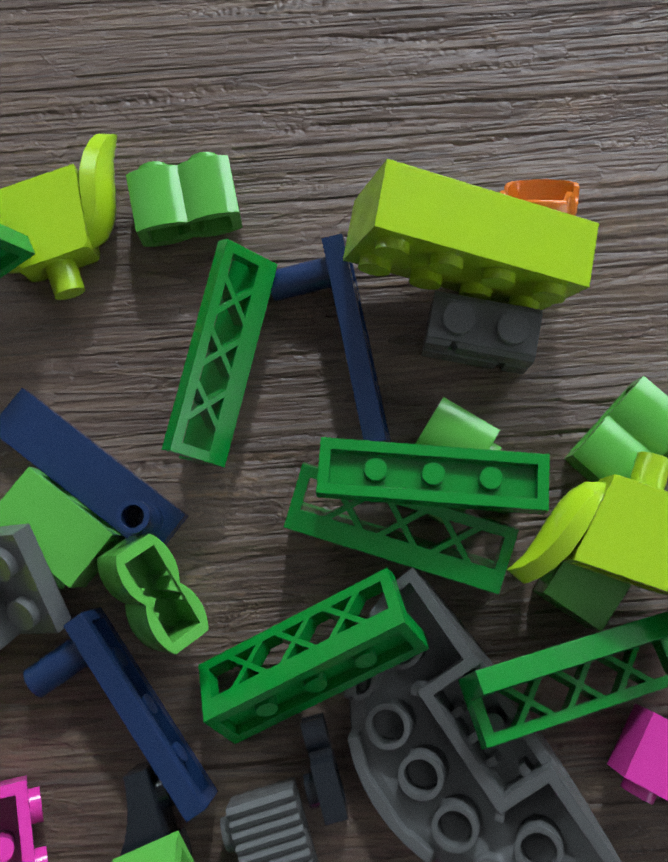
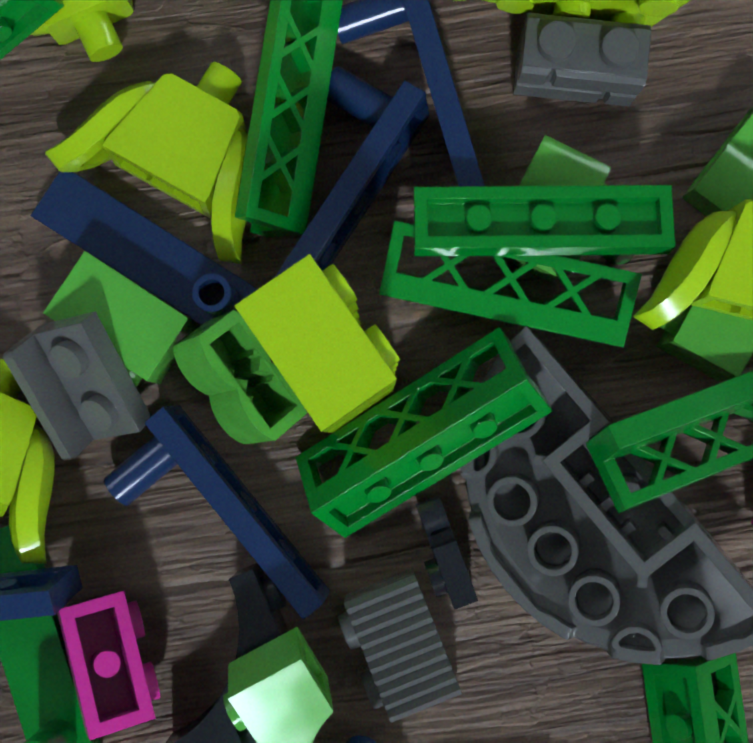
camera: 10 degrees left, 5 degrees up
none -> lime torso [45,62,248,264]
none -> lime brick [234,254,400,433]
none -> dark blue piece [273,66,430,279]

